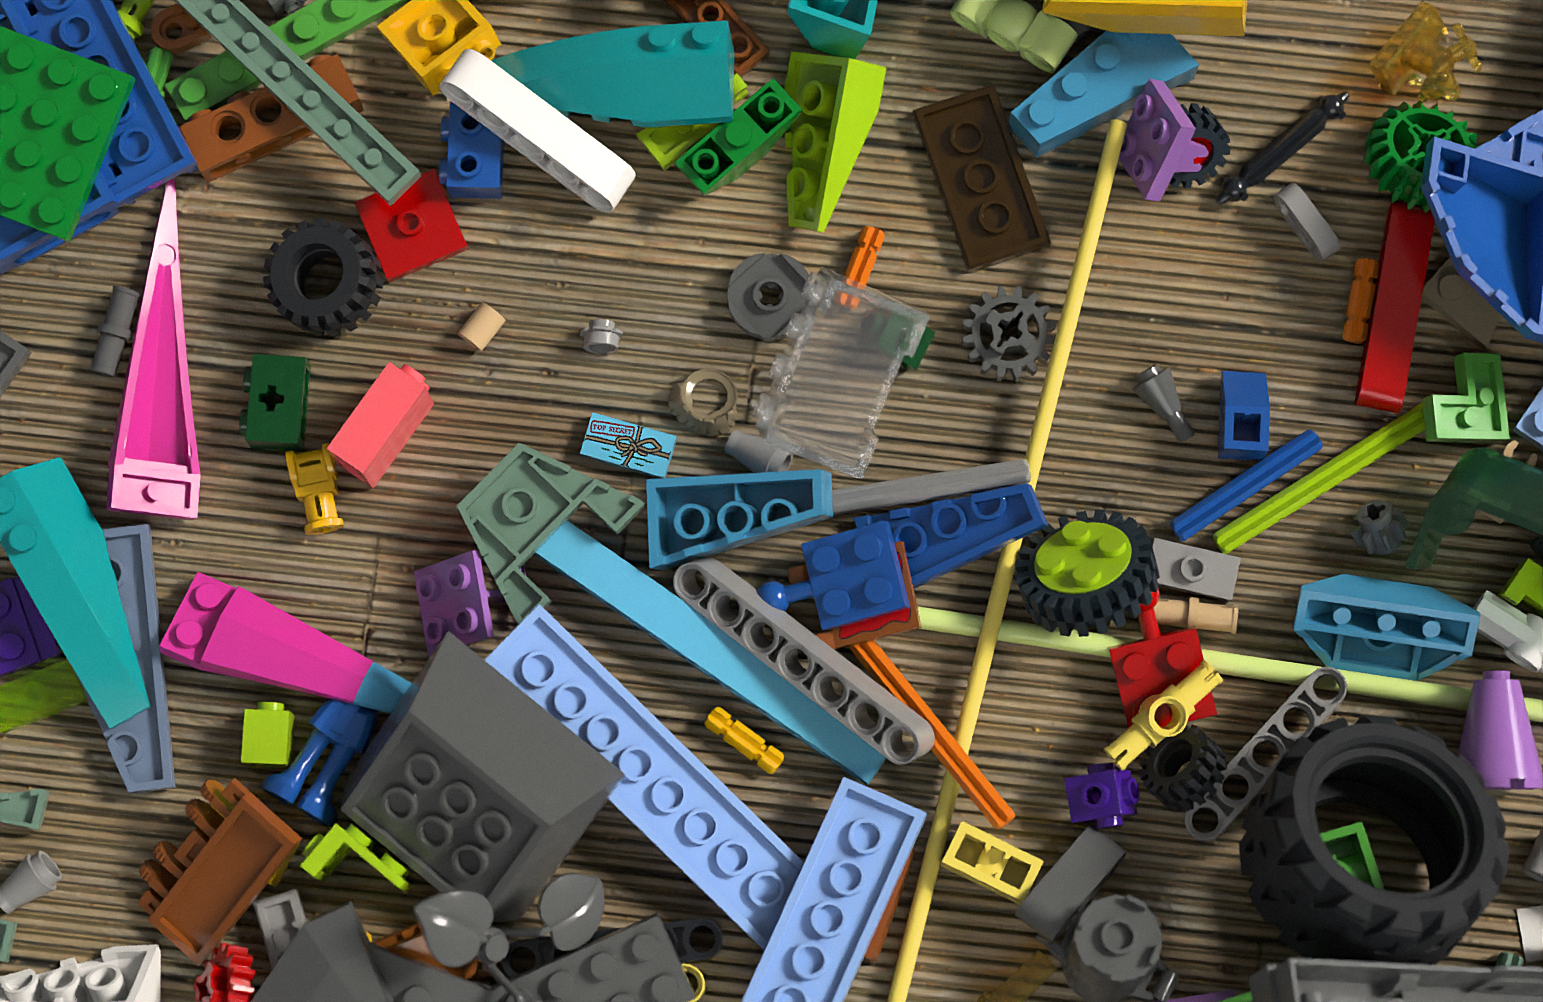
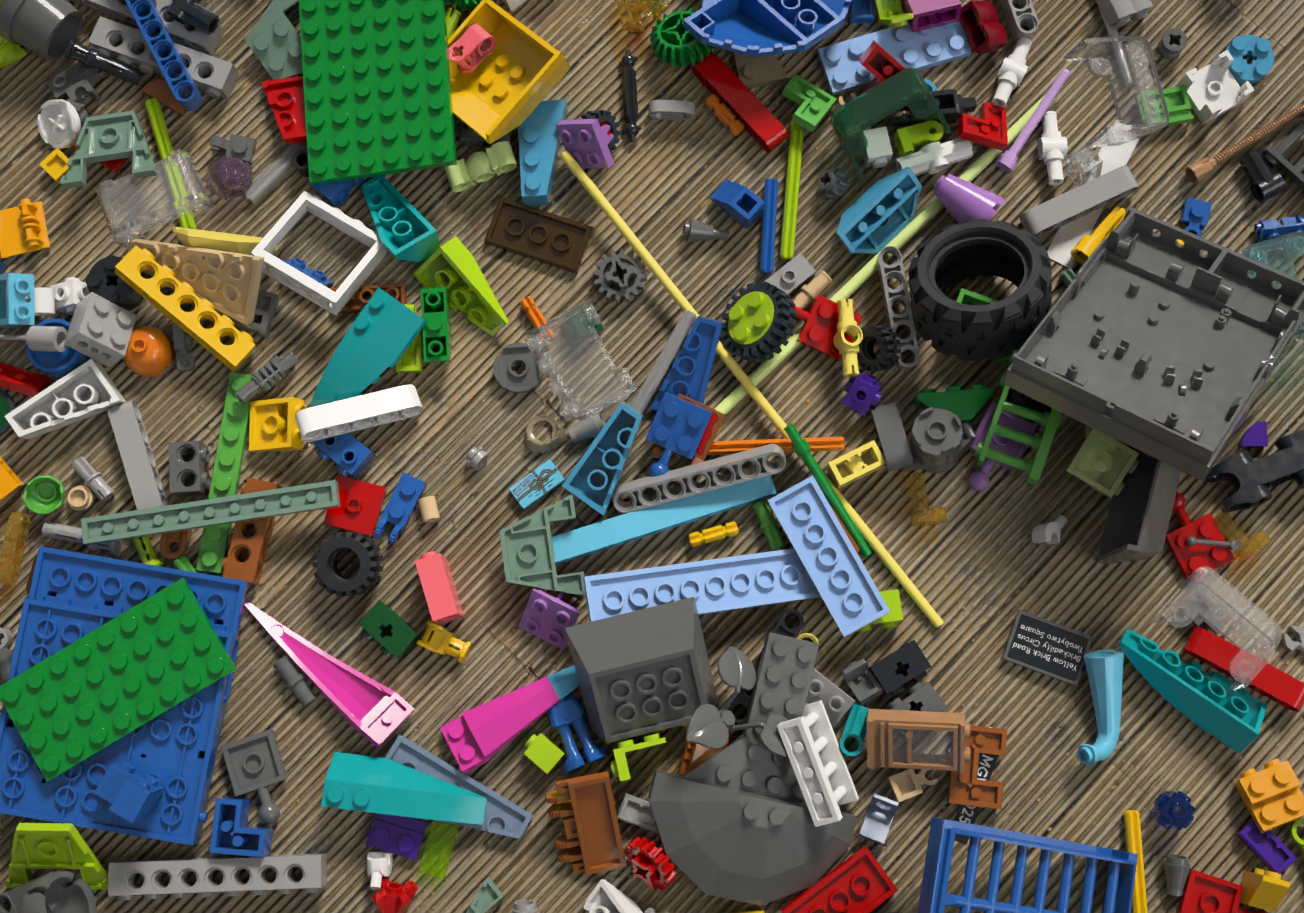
camera: 50 degrees left, 0 degrees up
none -> blue hinge [373,472,427,546]
none -> bright green axle [752,500,785,551]
none -> green bar [784,423,872,558]
none -> white brick [859,126,893,168]
none -> green slope [914,385,994,423]

